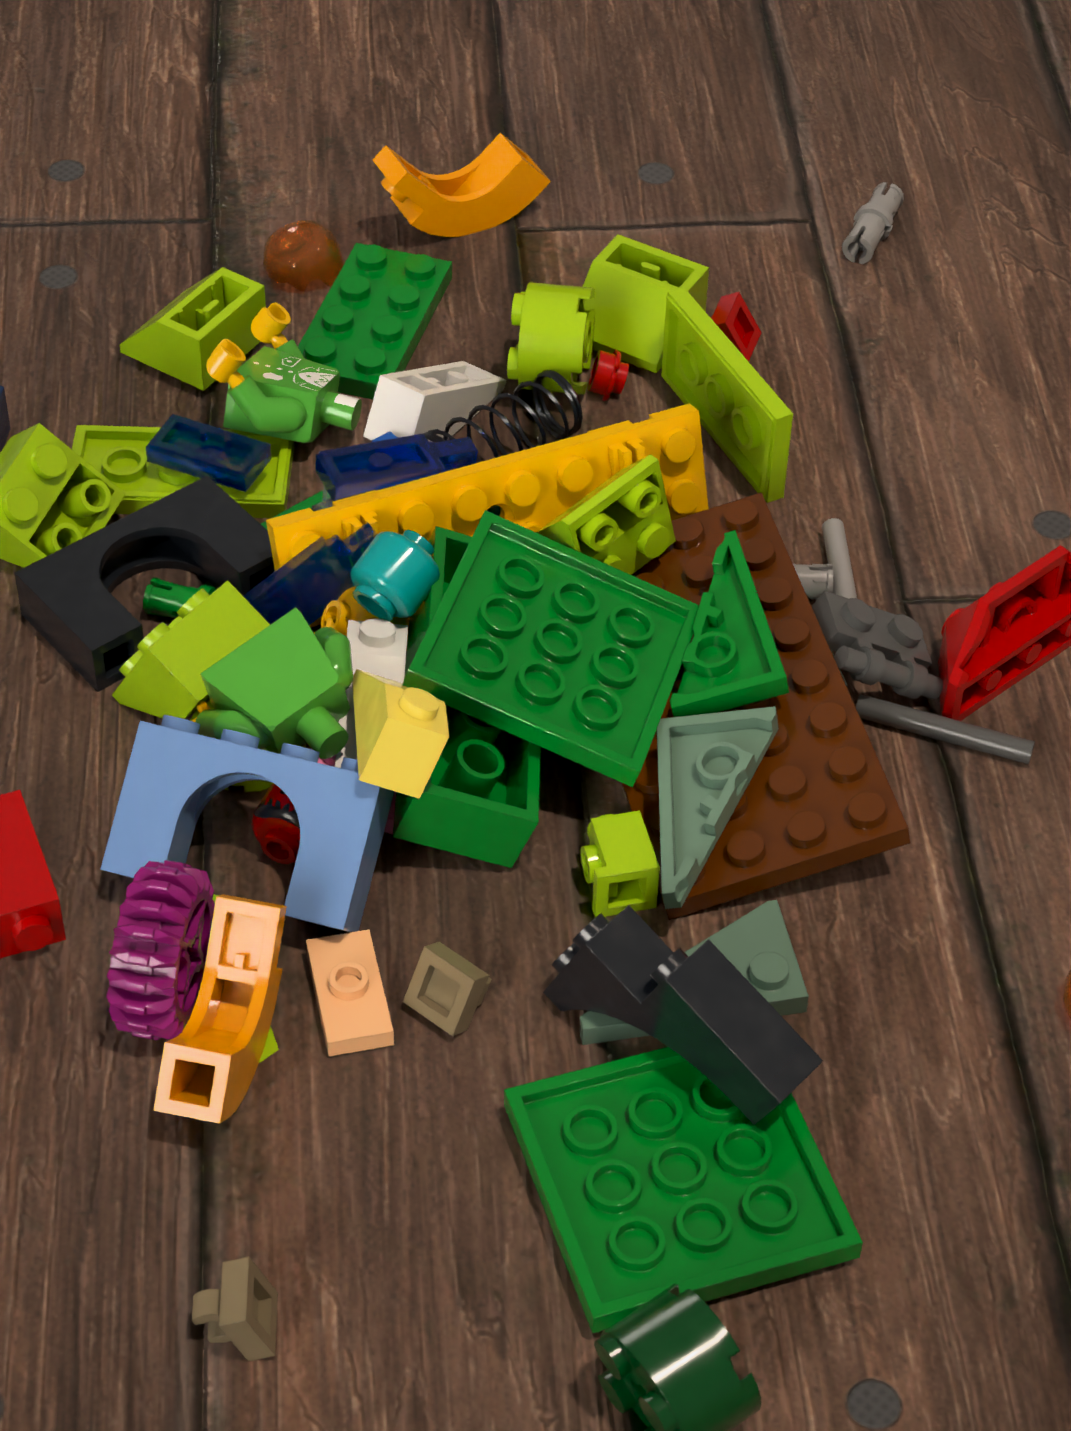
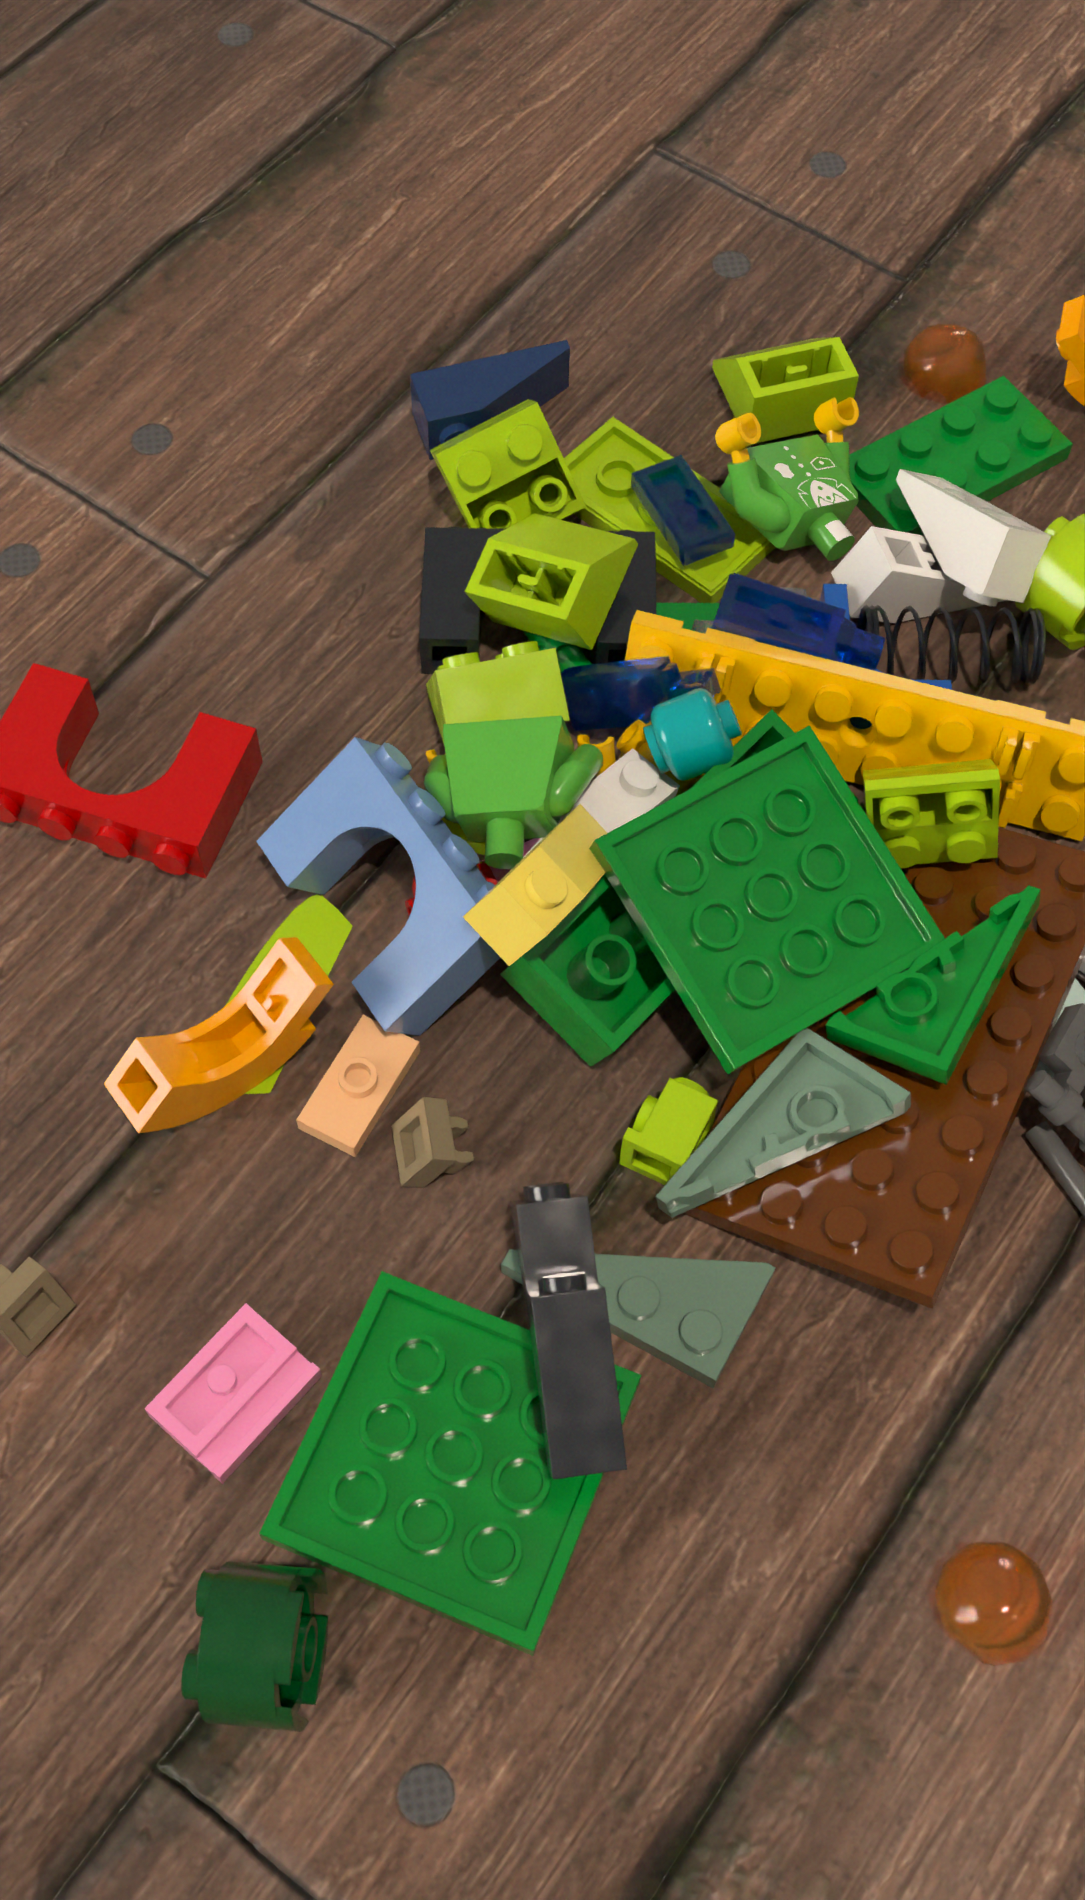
camera: 40 degrees right, 15 degrees up
magenta gear [106,860,215,1040] -> none
none -> bright pink plate [144,1303,322,1484]
none -> lime slope [464,513,638,650]
none -> white slope [896,469,1051,606]

